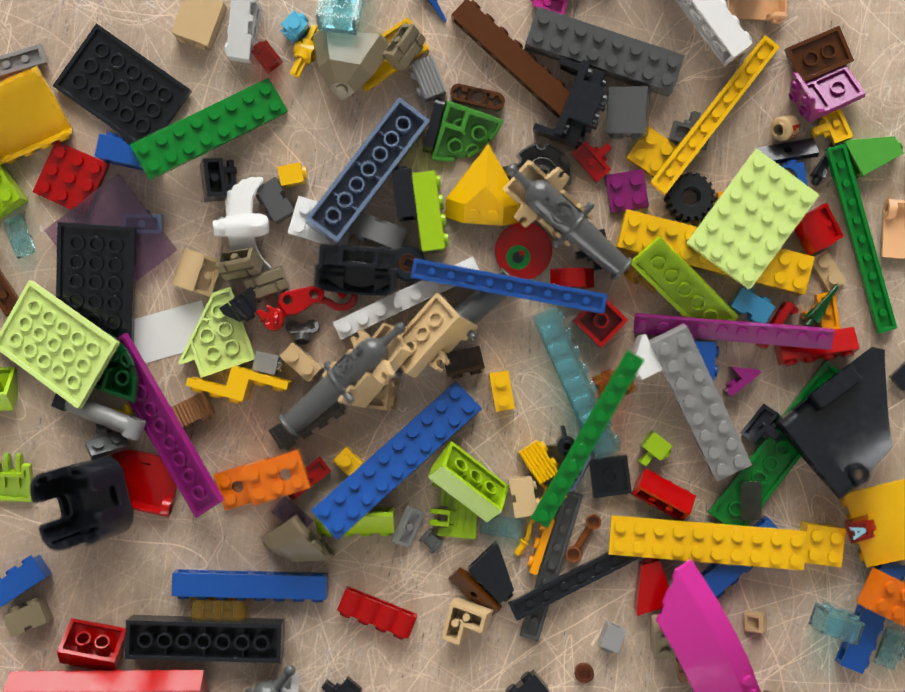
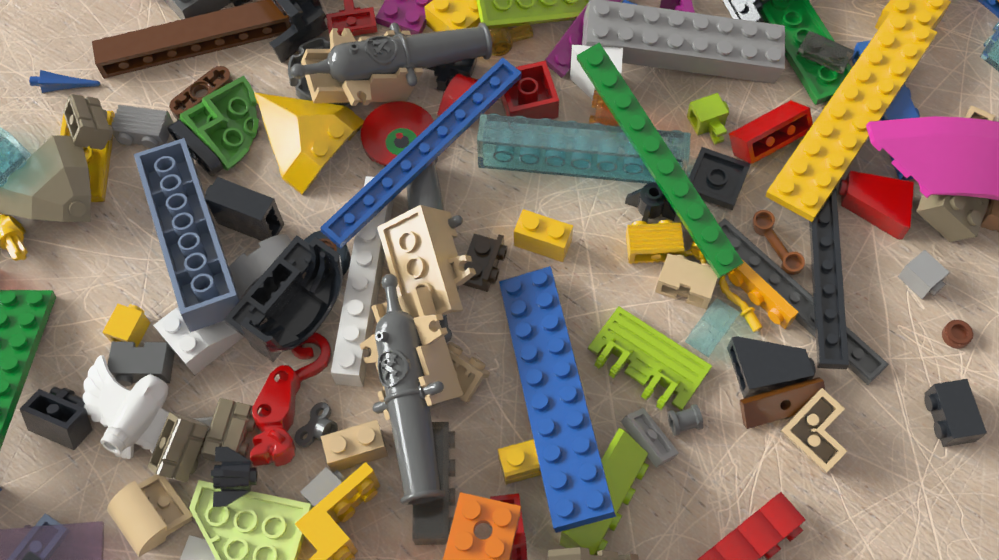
camera: 60 degrees left, 25 degrees down
lime brick [412,170,449,254] -> none
lime slope [428,441,509,522] -> none

